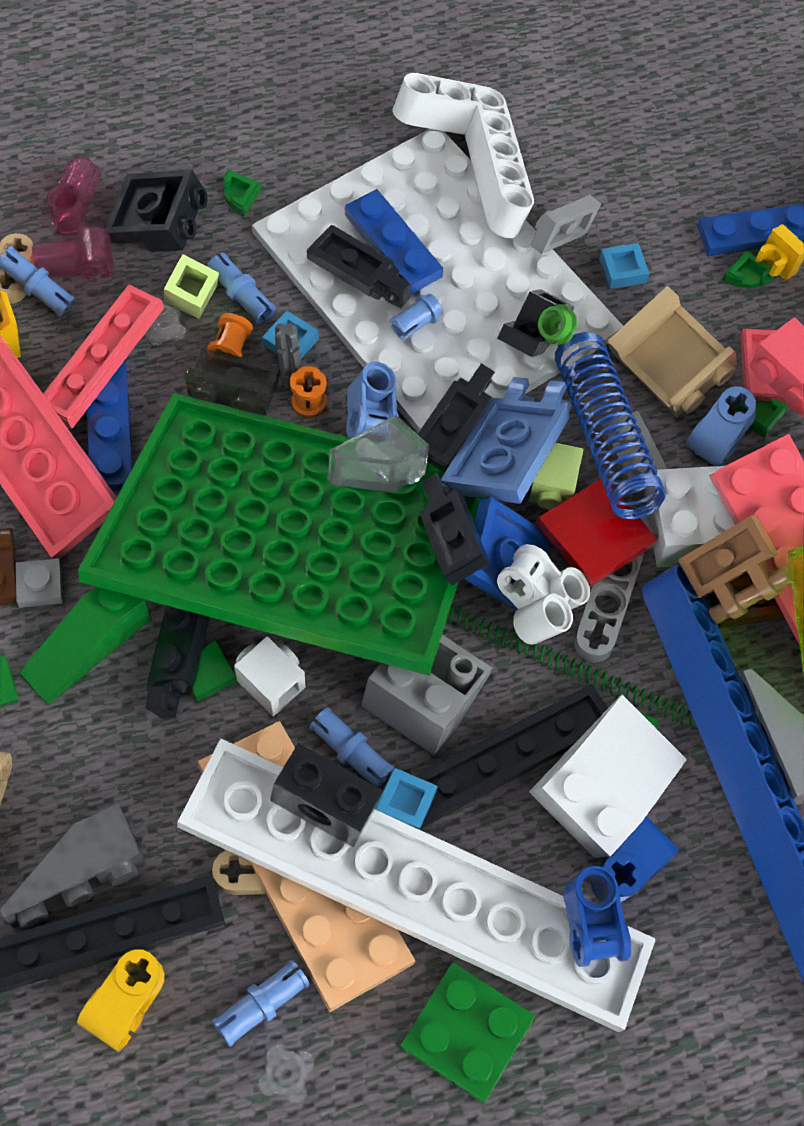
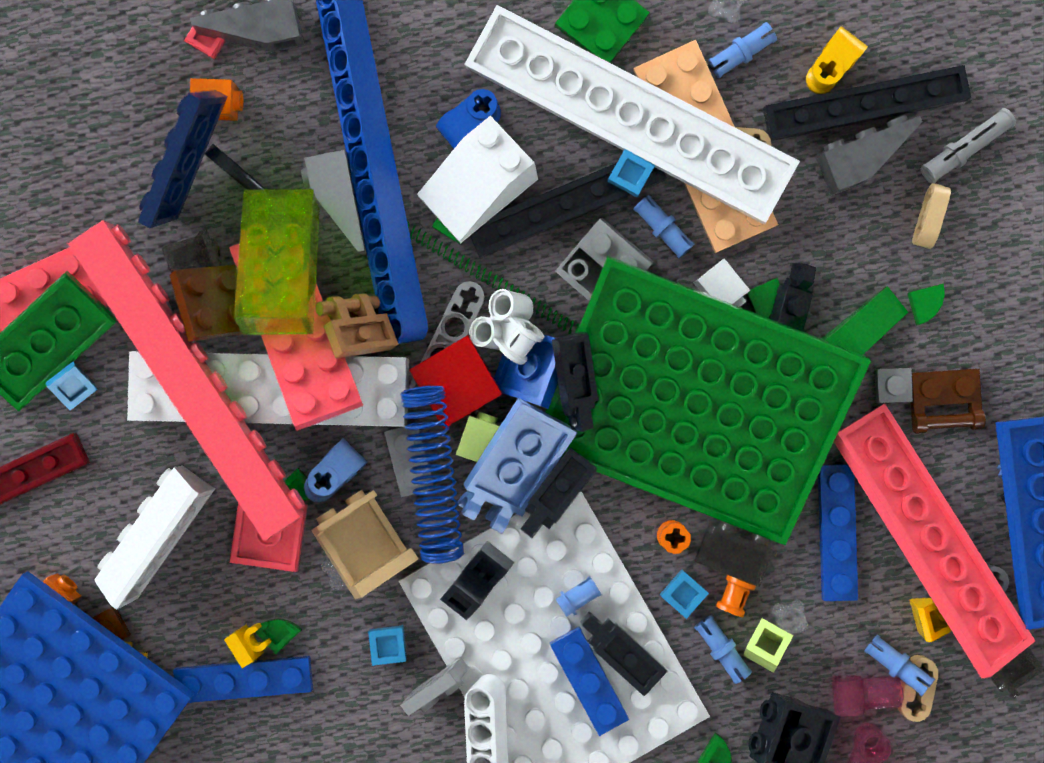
camera: 170 degrees left, 25 degrees up
coral tile [43,284,164,429] -> none
black brick [270,743,384,848] -> none
dark grey axle [275,323,302,389] -> none
clear slope [327,415,429,492] -> none
medium blue piece [346,361,399,445] -> none
bright green plate [538,304,577,345] -> none
blue piece [563,866,631,967] -> none

